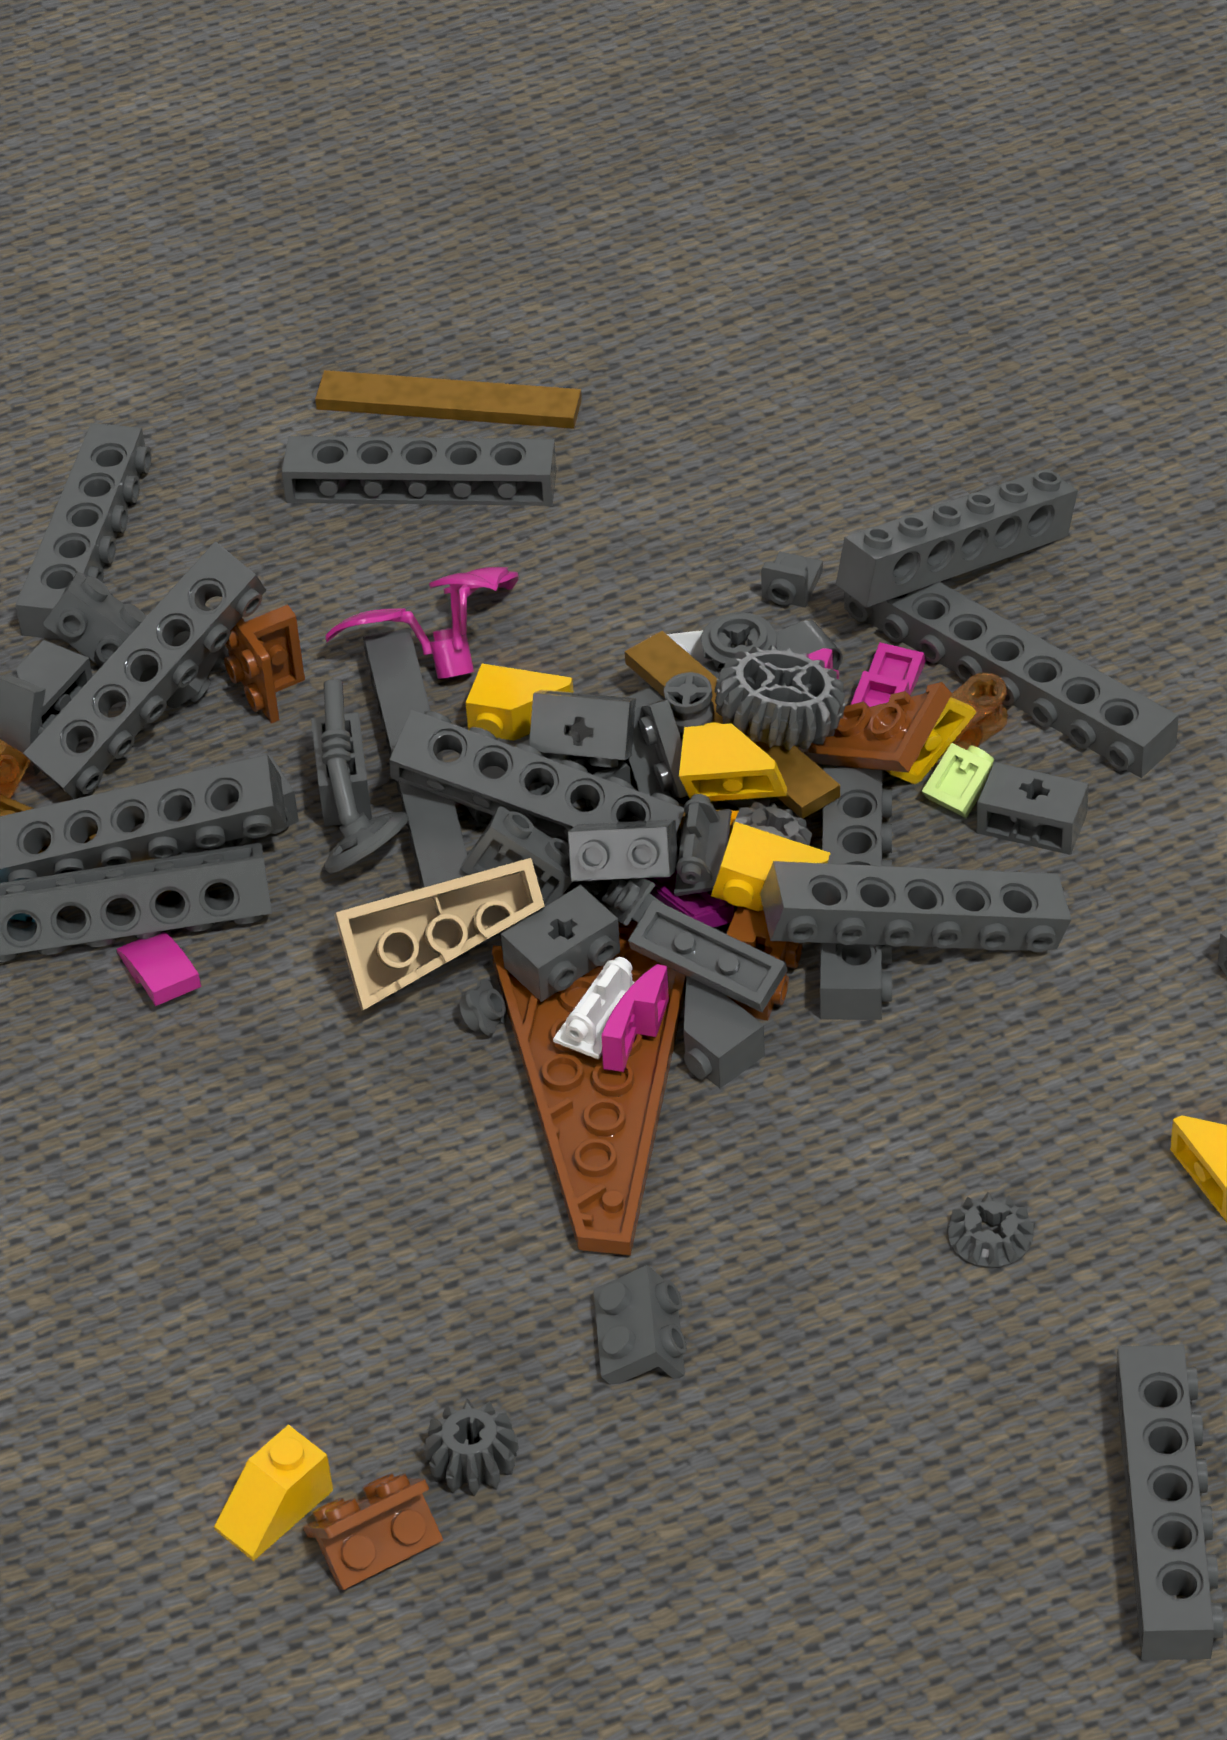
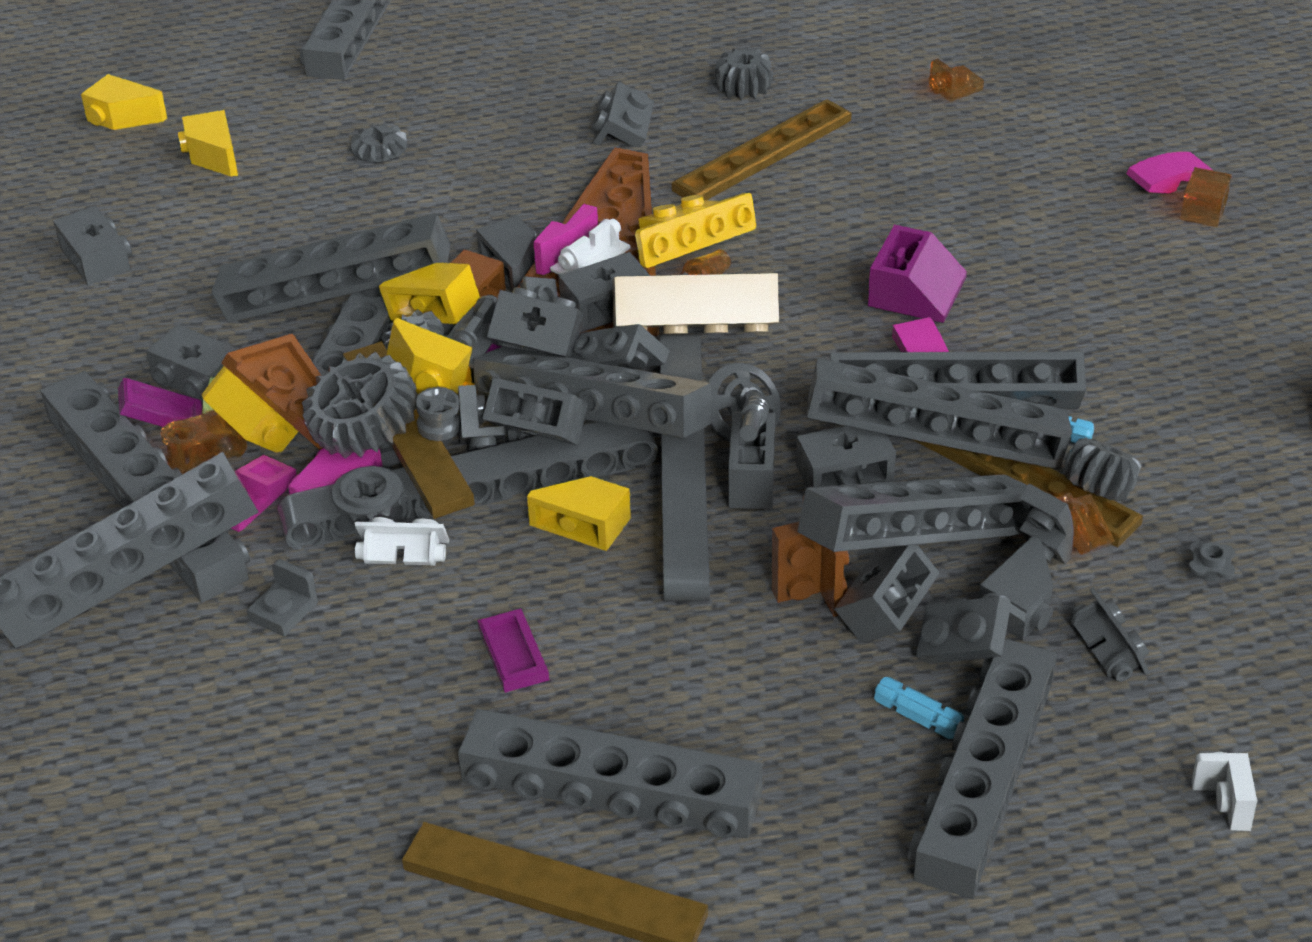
camera: 170 degrees left, 5 degrees down
yellow slope [214,1424,333,1561] -> none
dark orange bracket [303,1473,443,1590] -> none
dark pink plant [325,567,519,679] -> none
dark grey plate [628,899,787,1012] -> none
none -> magenta tile [118,378,204,436]
none -> magenta tile [477,609,549,693]
none -> yellow bracket [635,193,756,268]
none -> pearl gold tile [672,99,852,200]
none -> clear orange cone [681,249,731,275]
none -> magenta slope [868,224,967,323]
none -> medium azure axle [874,677,964,739]
none -> clear orange bracket [929,59,984,102]

